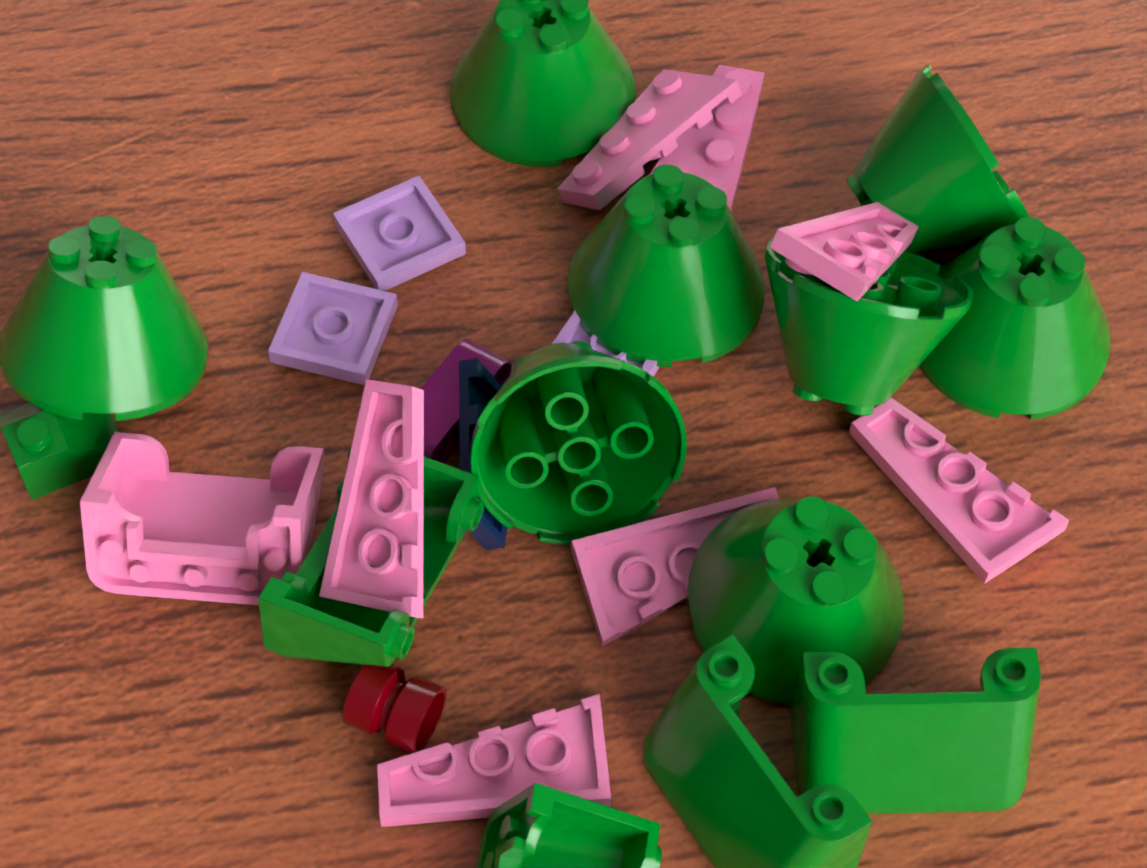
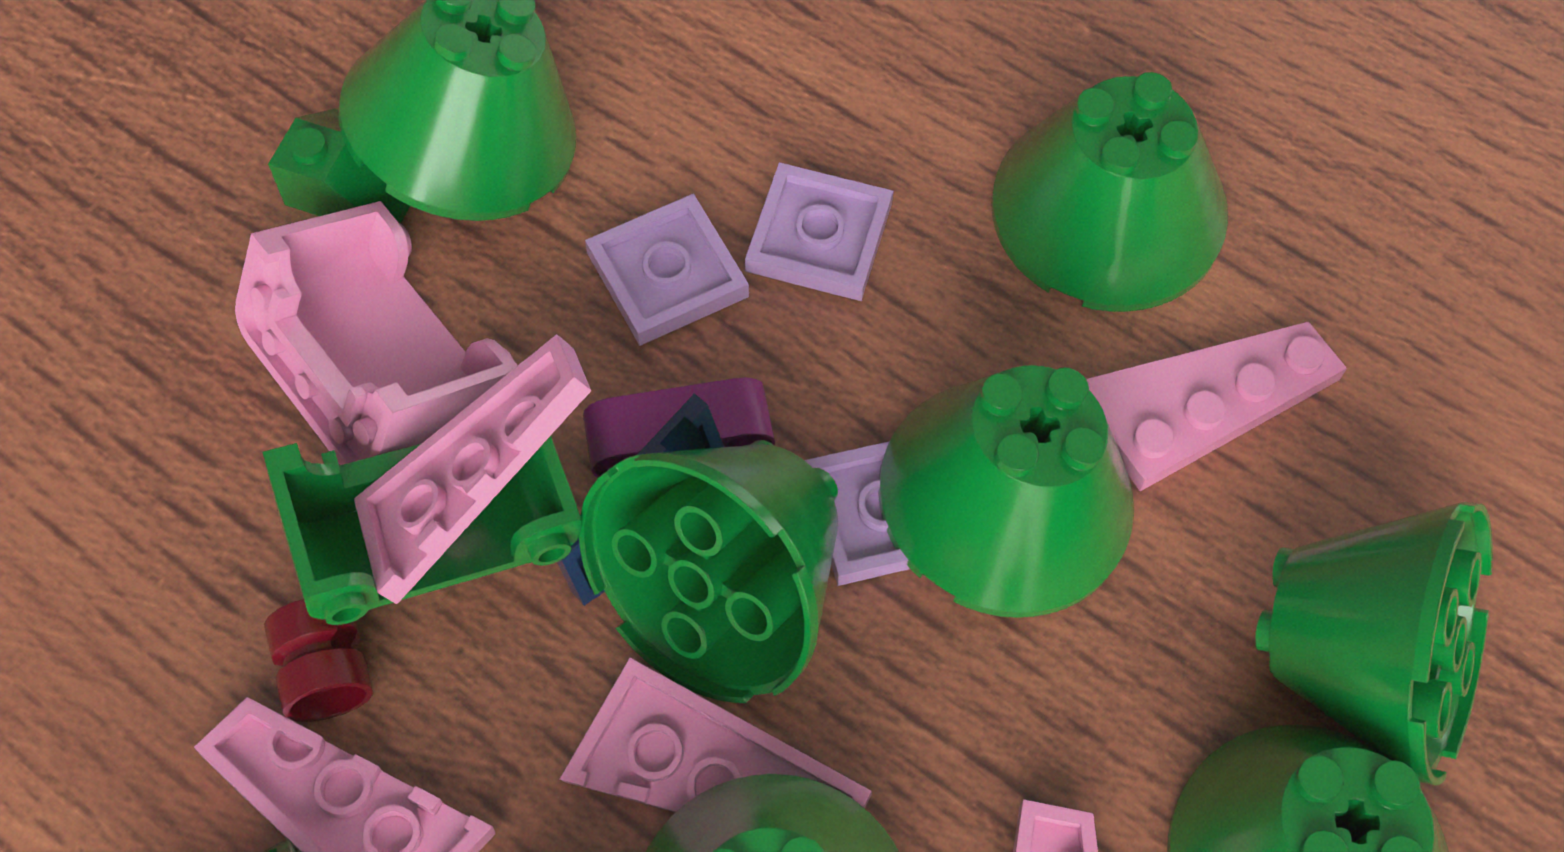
camera: 45 degrees right, 5 degrees up
bright pink wing [557,69,743,210] -> none
green cone [765,238,973,416] -> none
bright pink wing [770,202,919,301] -> none

